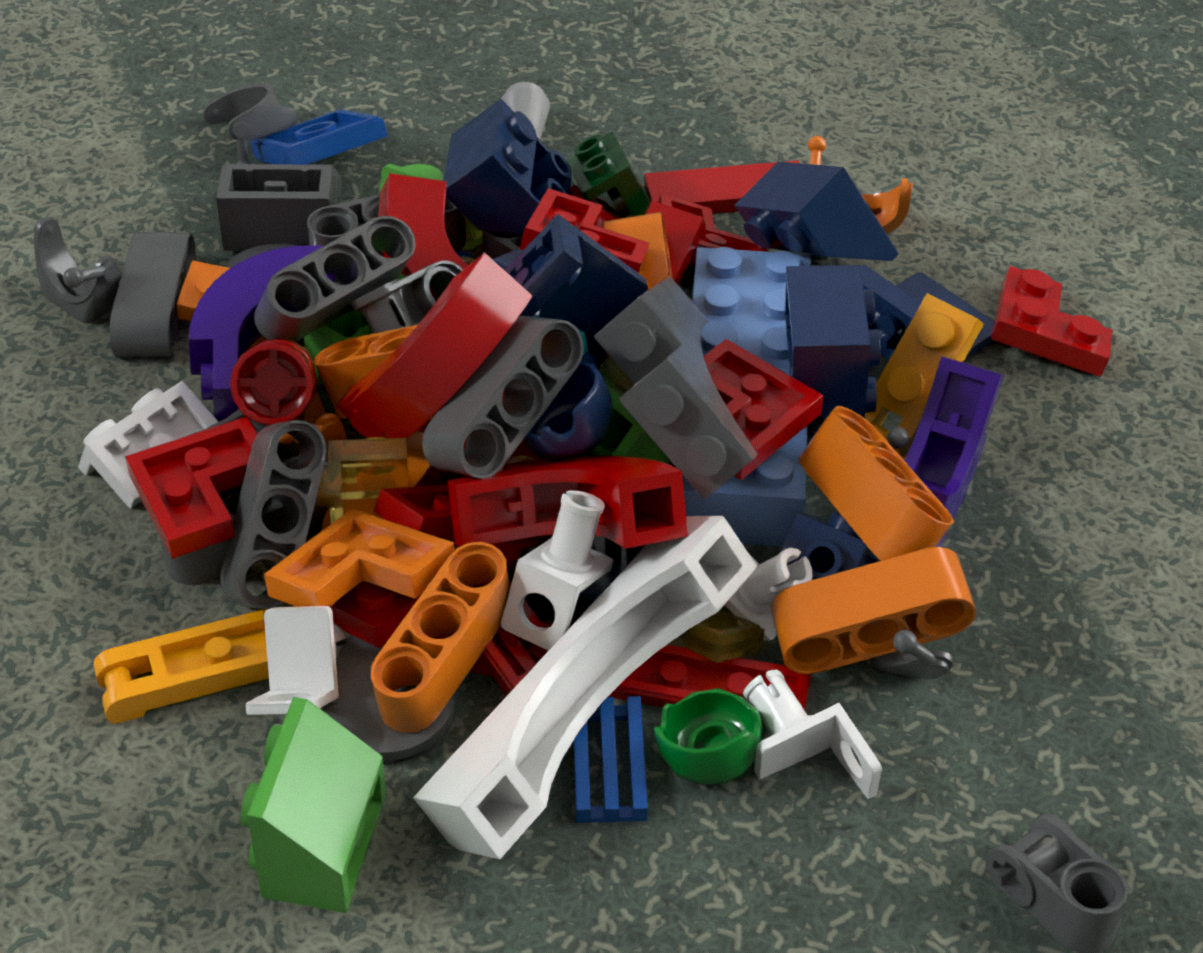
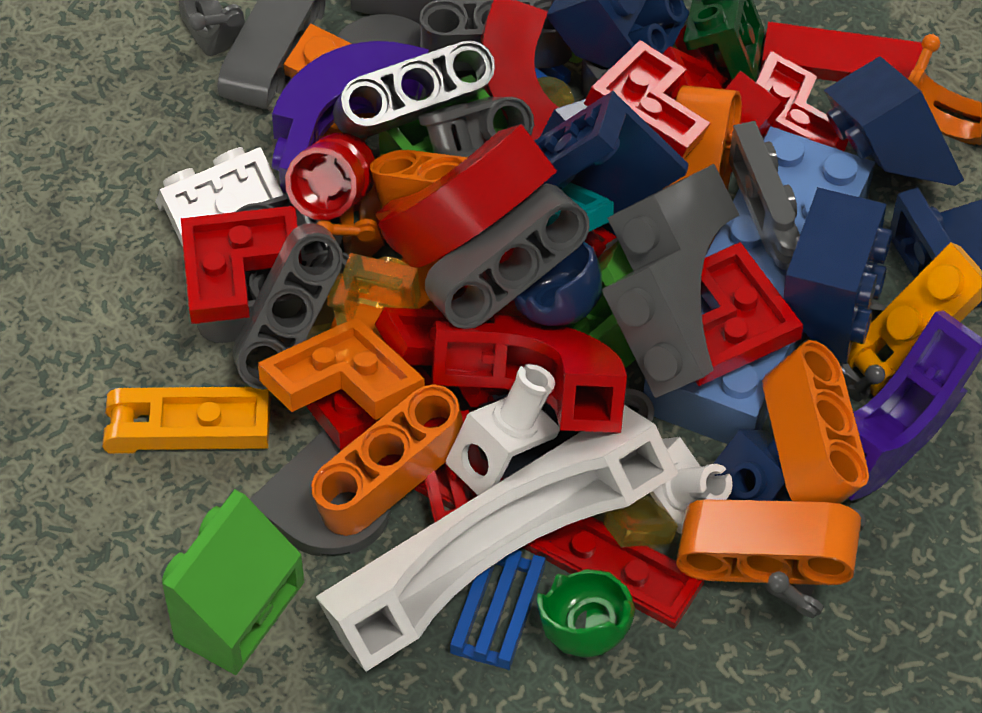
camera: 20 degrees right, 10 degrees up
white bracket [246,606,346,715] -> none
white bracket [743,670,882,799] -> none
none -> dark grey hinge [729,121,800,270]

